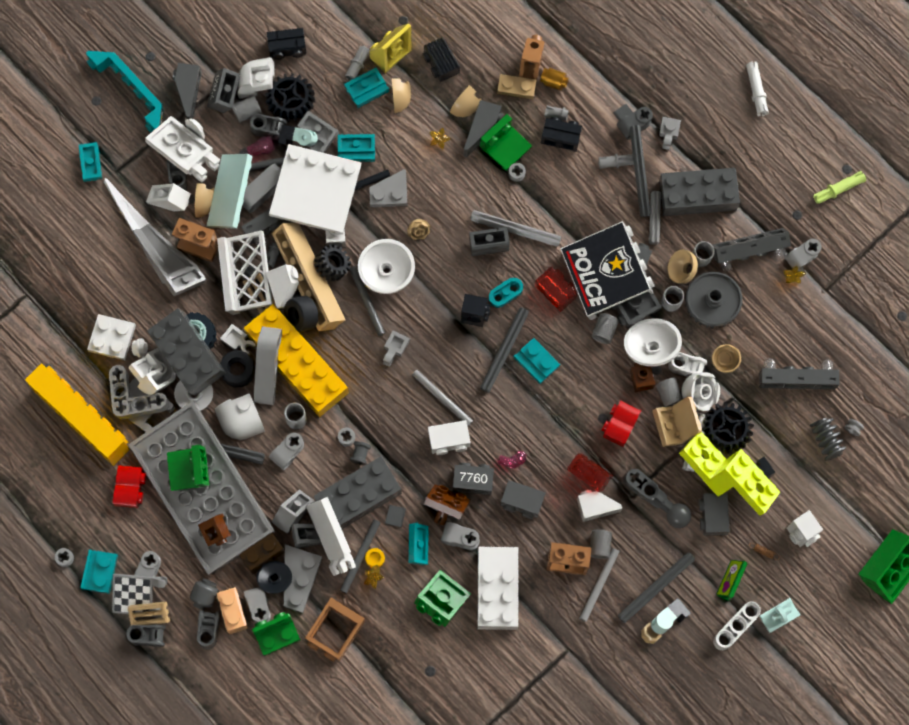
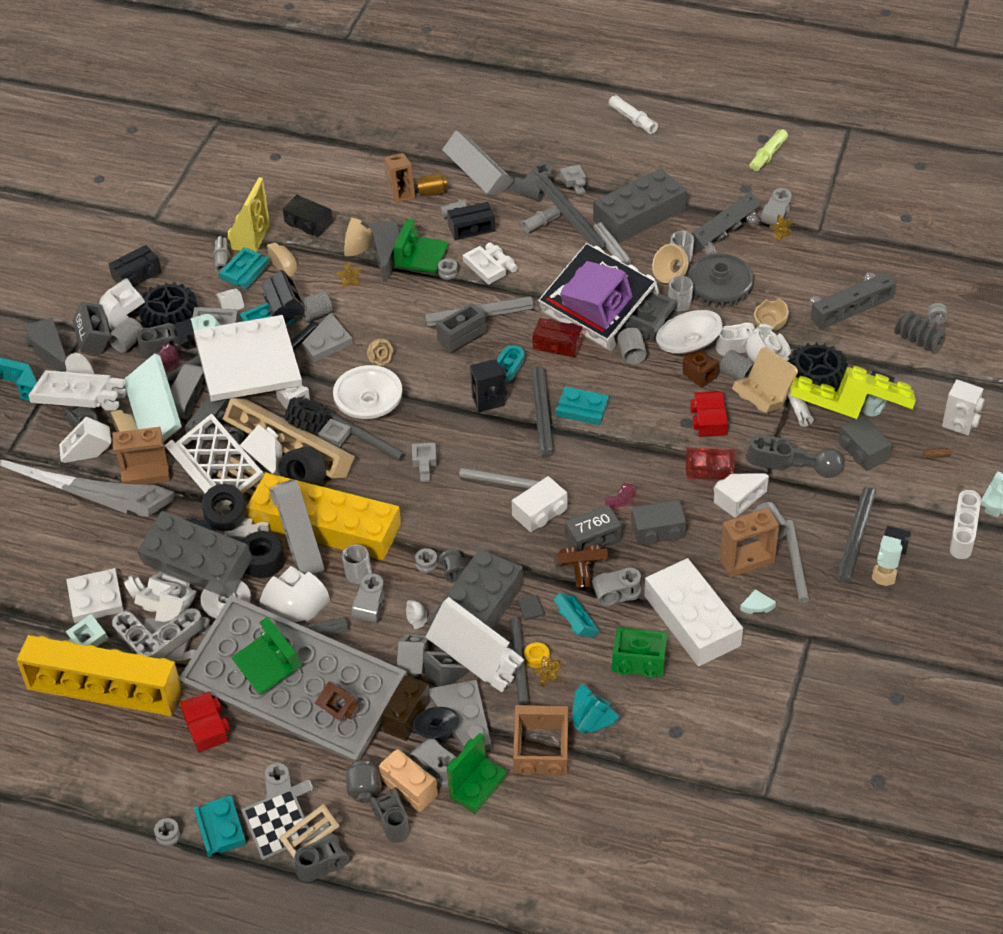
camera: 25 degrees left, 25 degrees down
tan plate [497,74,536,99] -> none
slope [716,560,747,601] -> none
none -> light aqua brick [66,614,109,647]
none -> black tyre [201,483,247,531]
none -> white slope [216,288,244,310]
none -> black brick [262,270,305,323]
none -> light grey piece [300,291,332,323]
none -> light grey plate [318,419,351,448]
none -> white piece [406,600,428,630]
none -> light grey brick [442,130,514,195]
none -> white plate [463,242,518,285]
none -> medium lavender slope [560,261,633,329]
none -> teal brick [572,683,620,734]
none -> light aqua tile [740,589,776,614]

